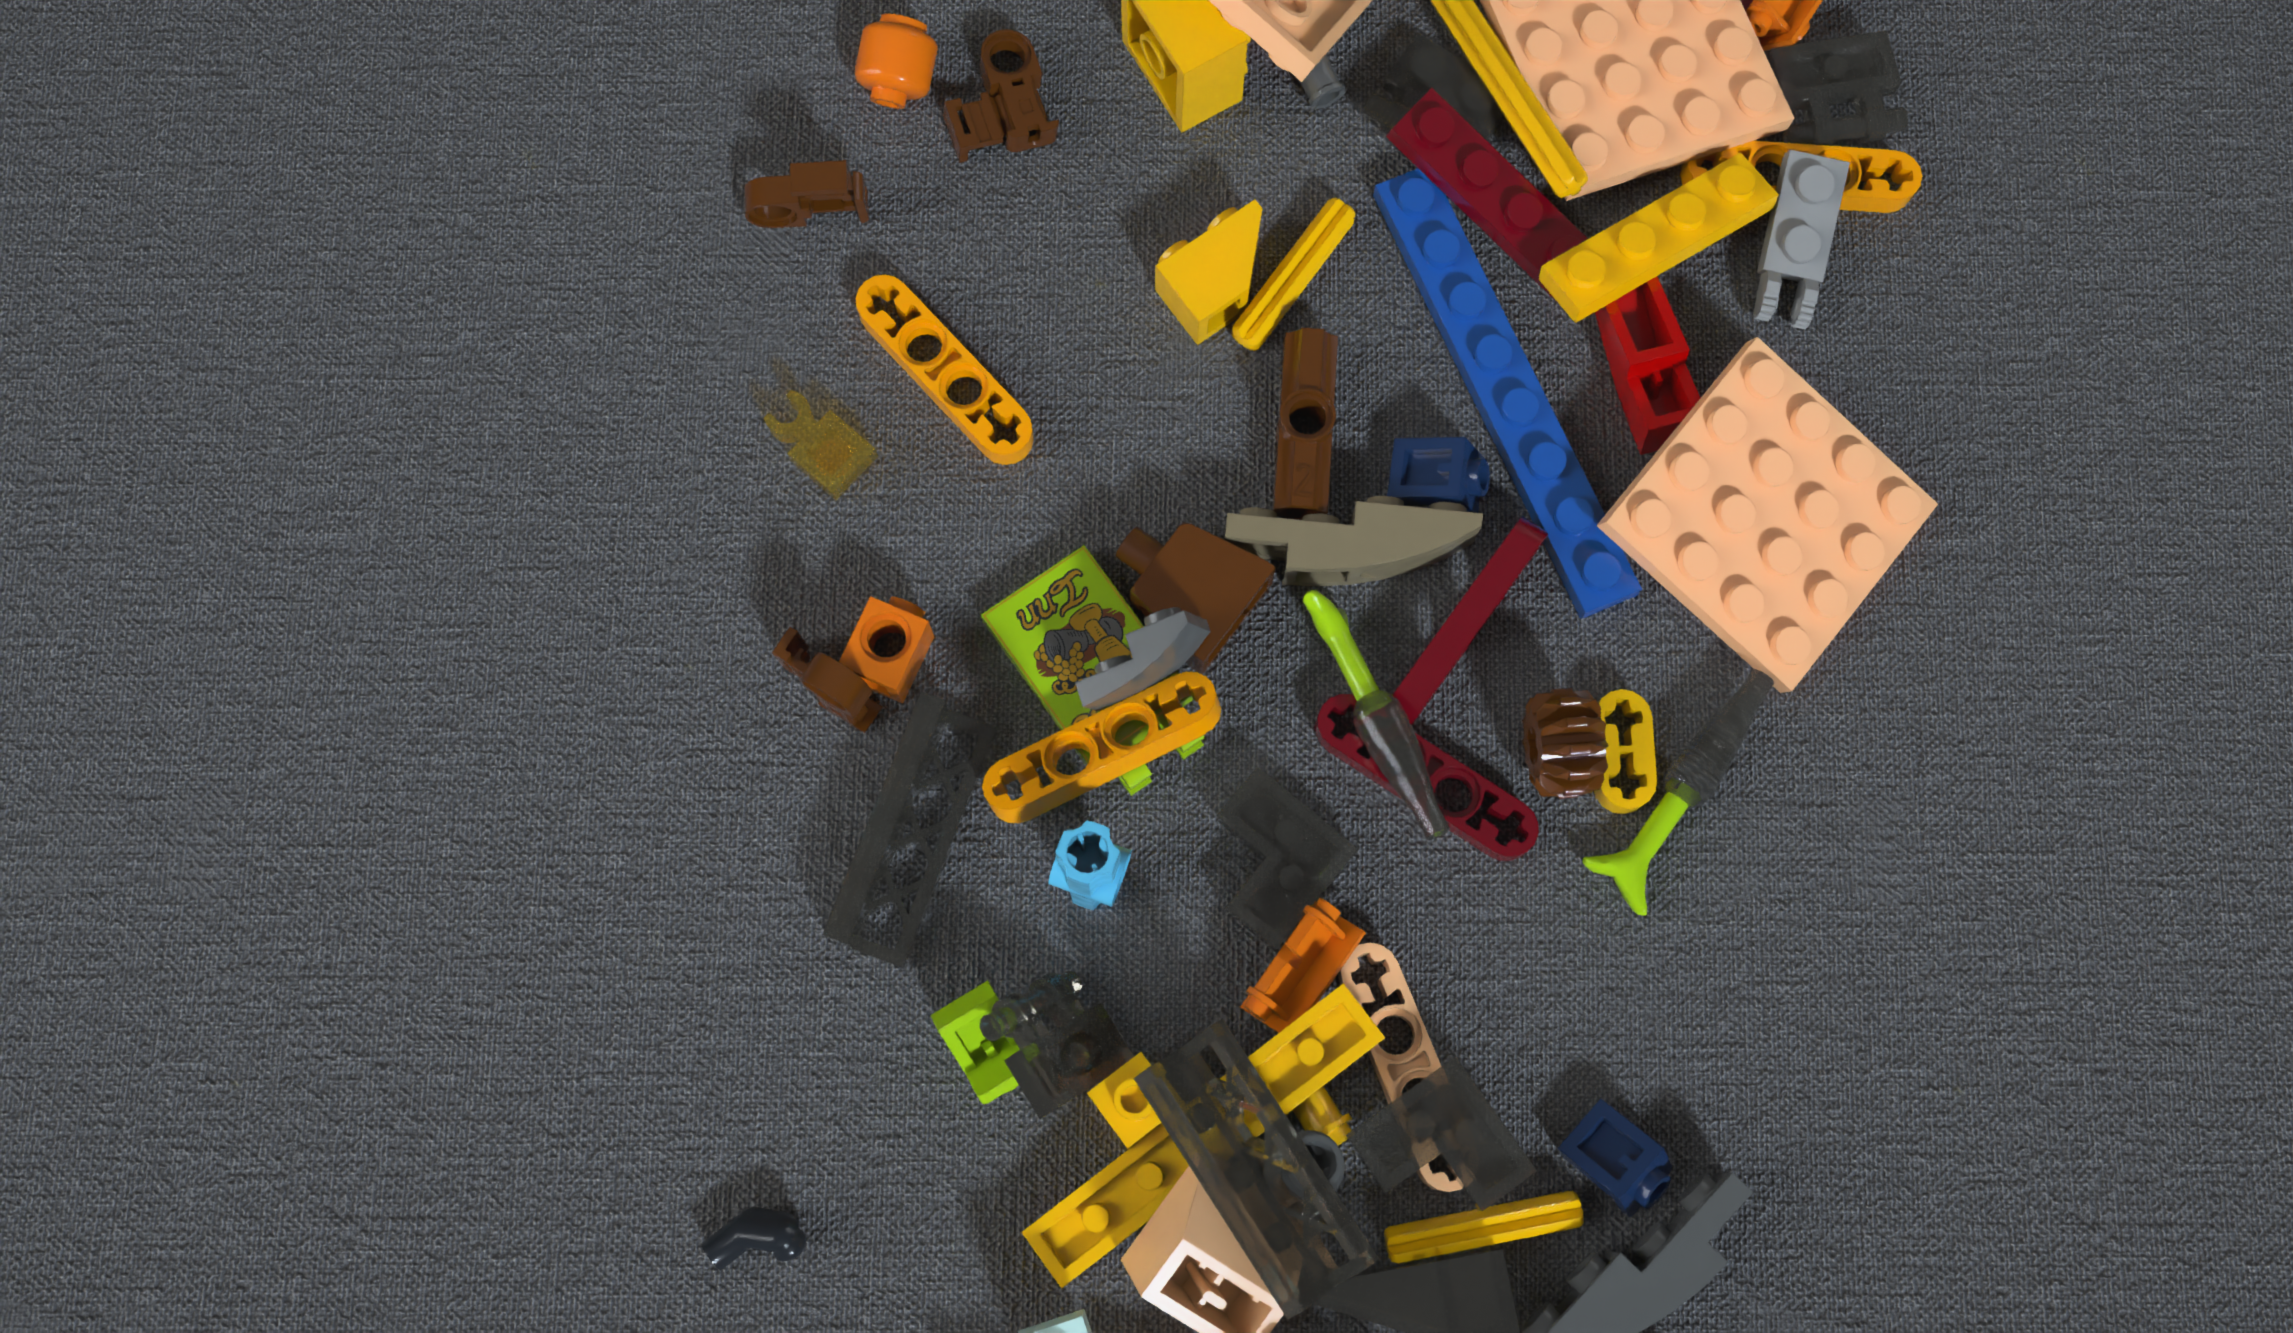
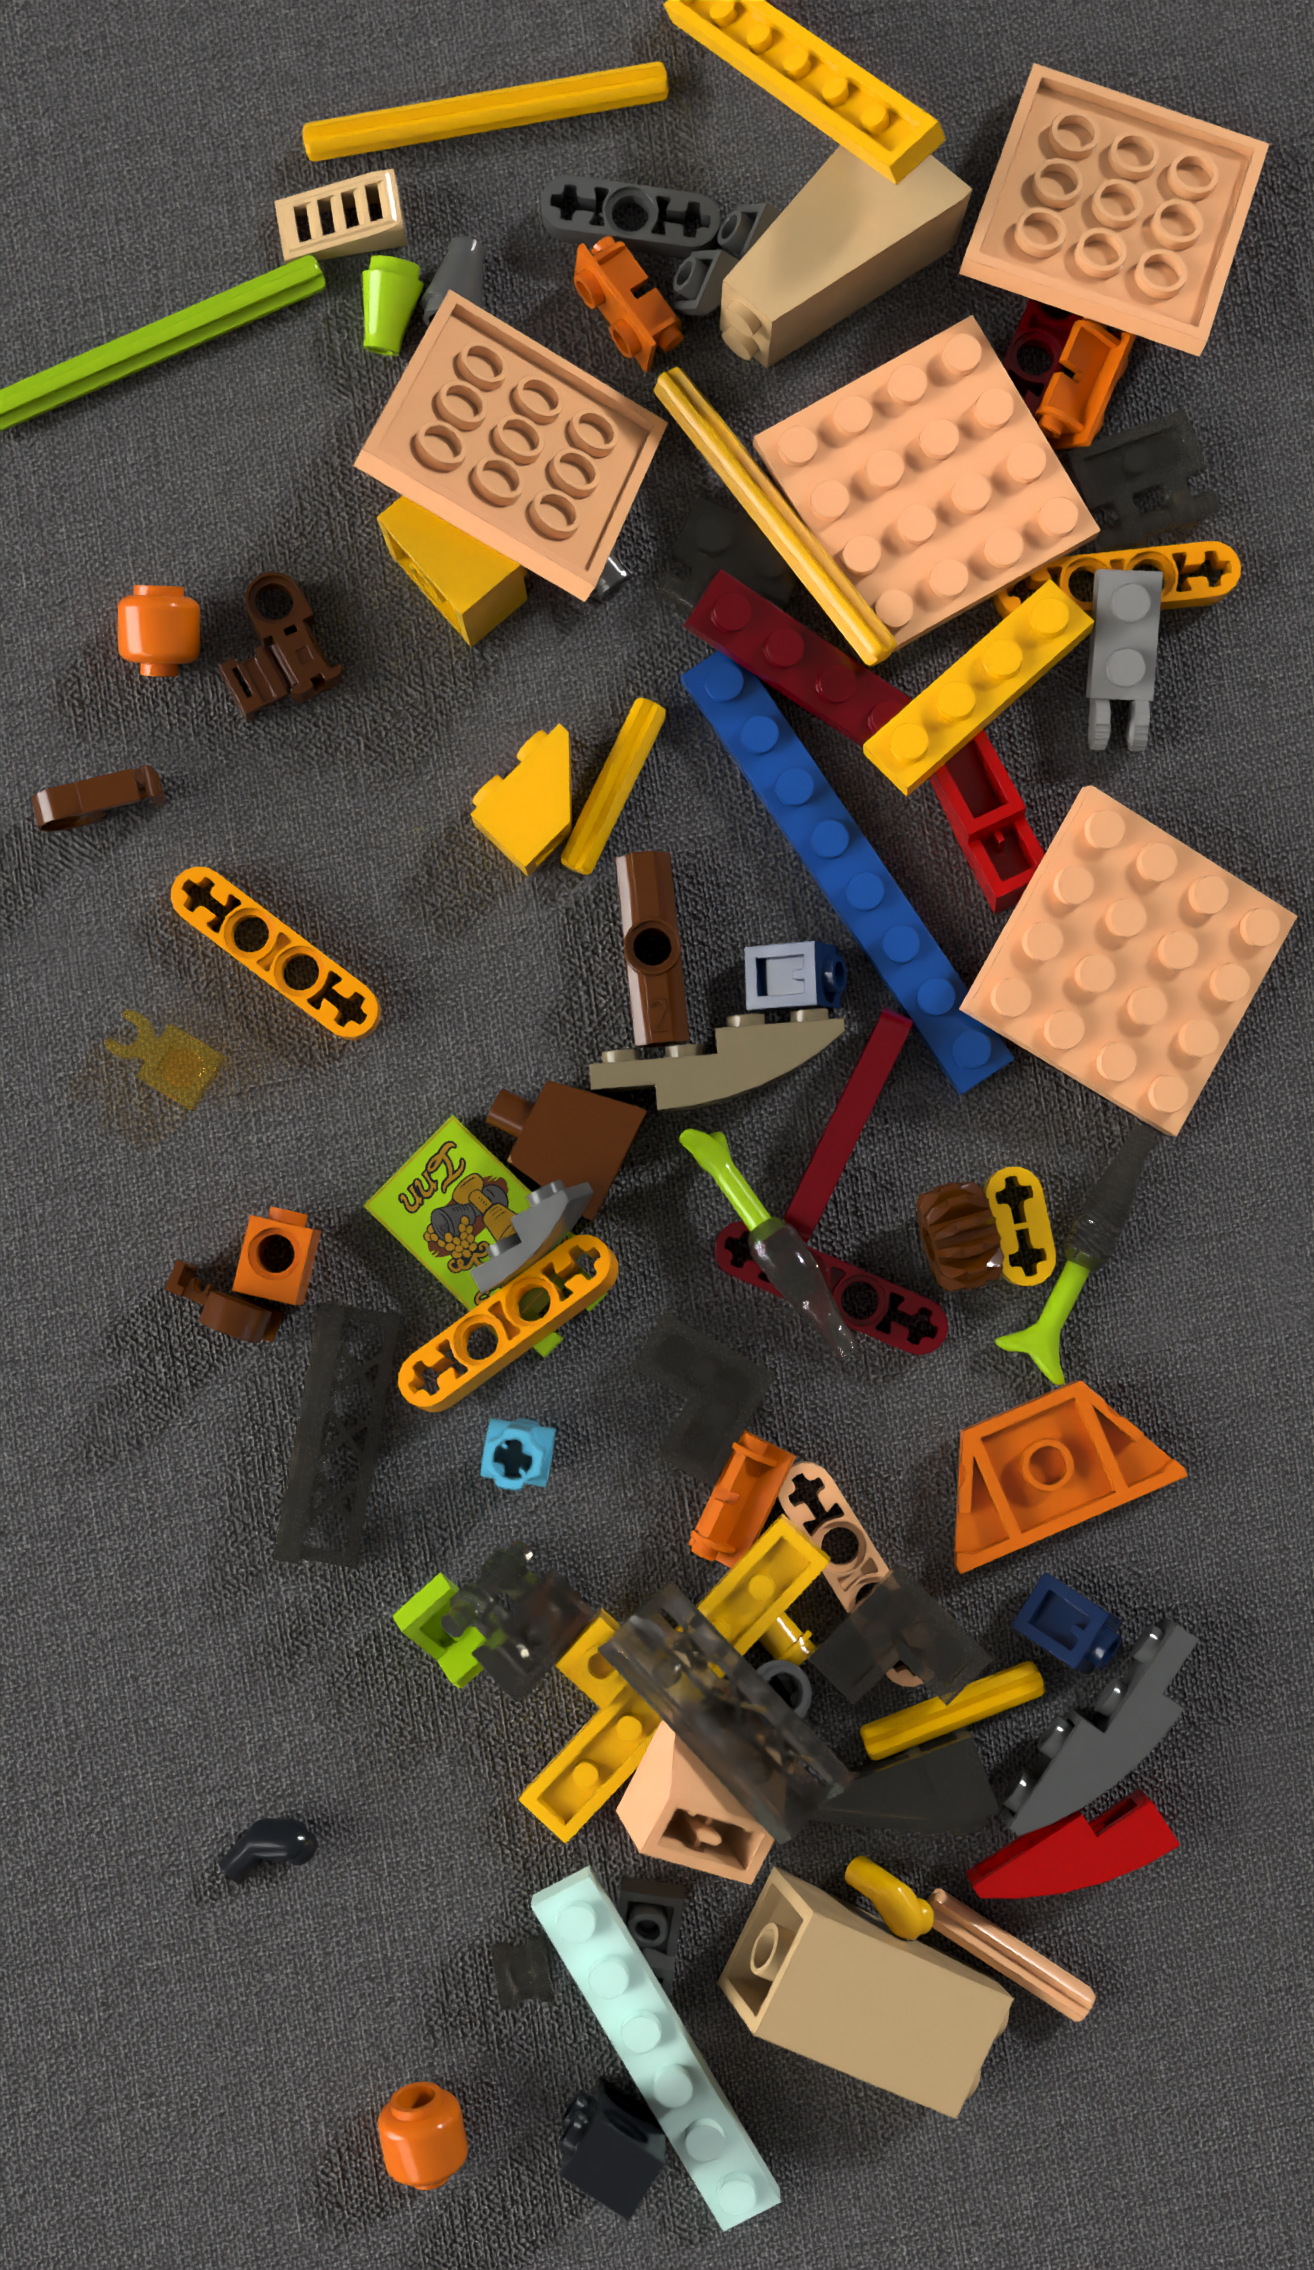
camera: 10 degrees left, 10 degrees up
none -> orange wing [953,1380,1188,1574]

